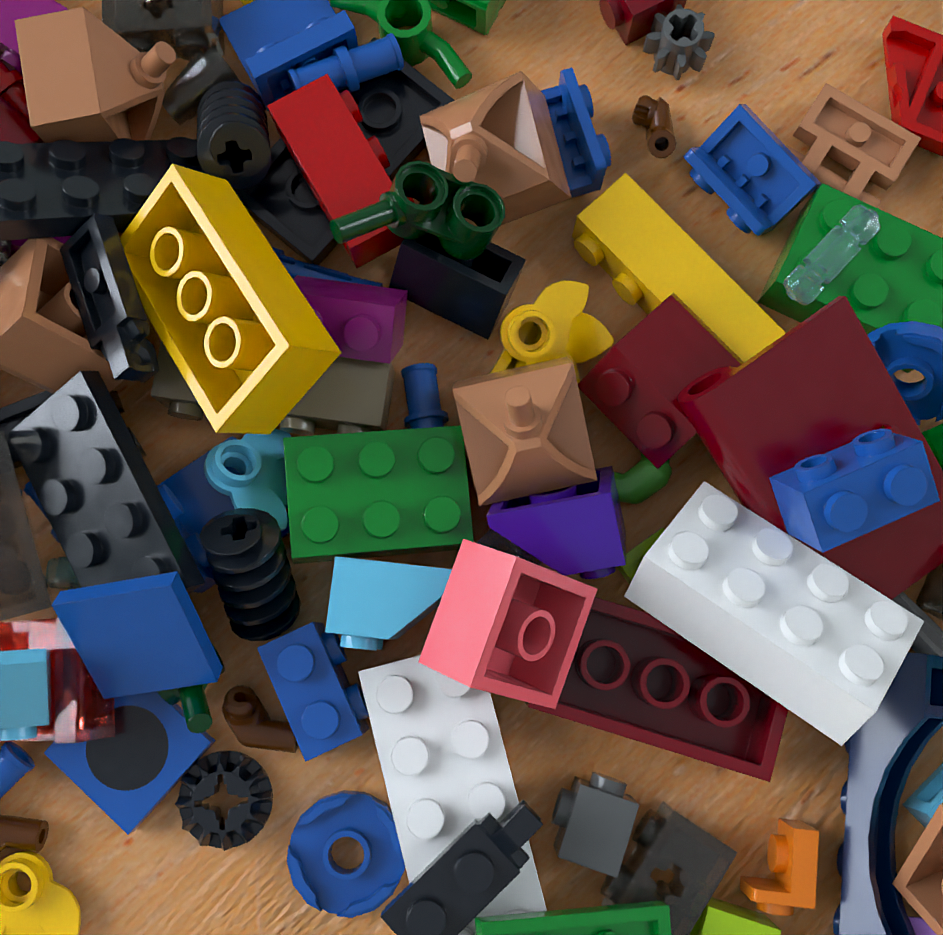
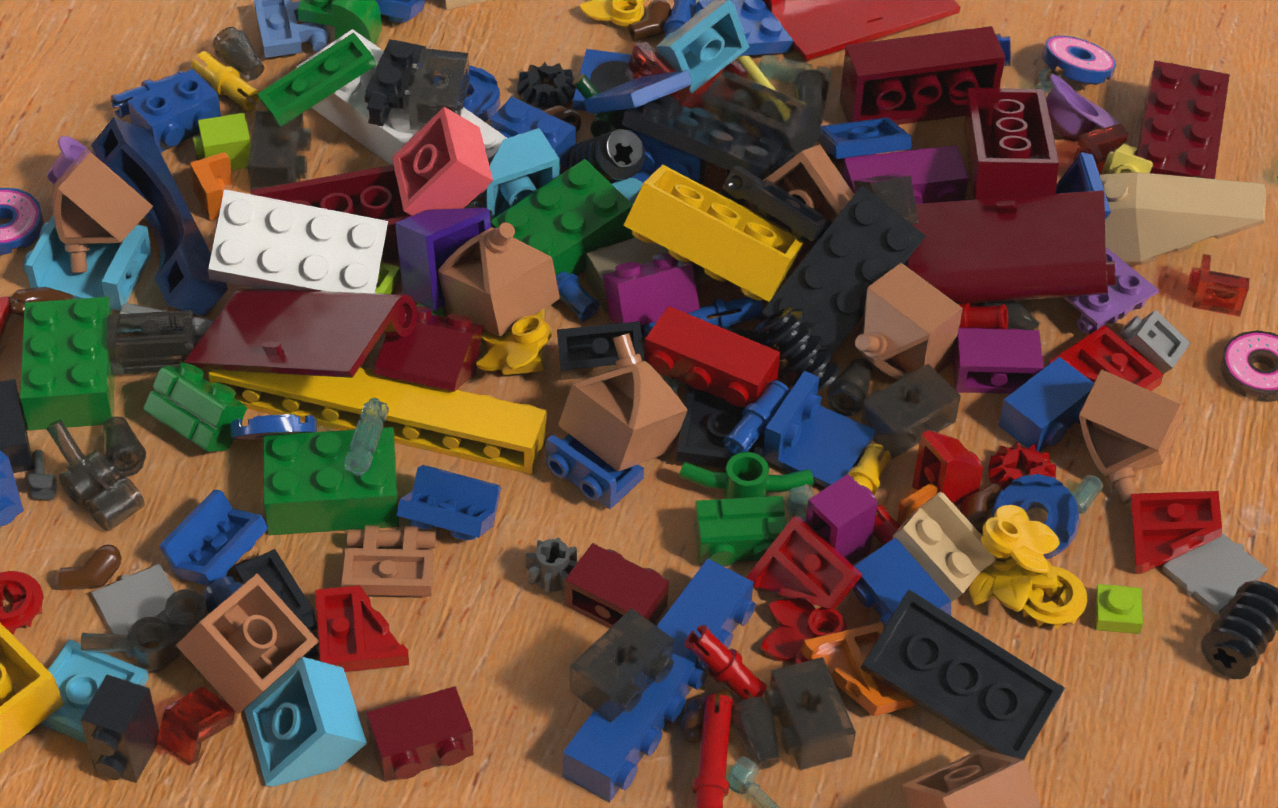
camera: 145 degrees right, 30 degrees down
dark green beam [330,161,505,260] -> none
dark grey brick [551,772,639,878] -> none
reddish brown arm [632,95,676,158] -> none
blue brick [769,429,940,553] -> none
none -> clear smoke brick [403,48,470,131]

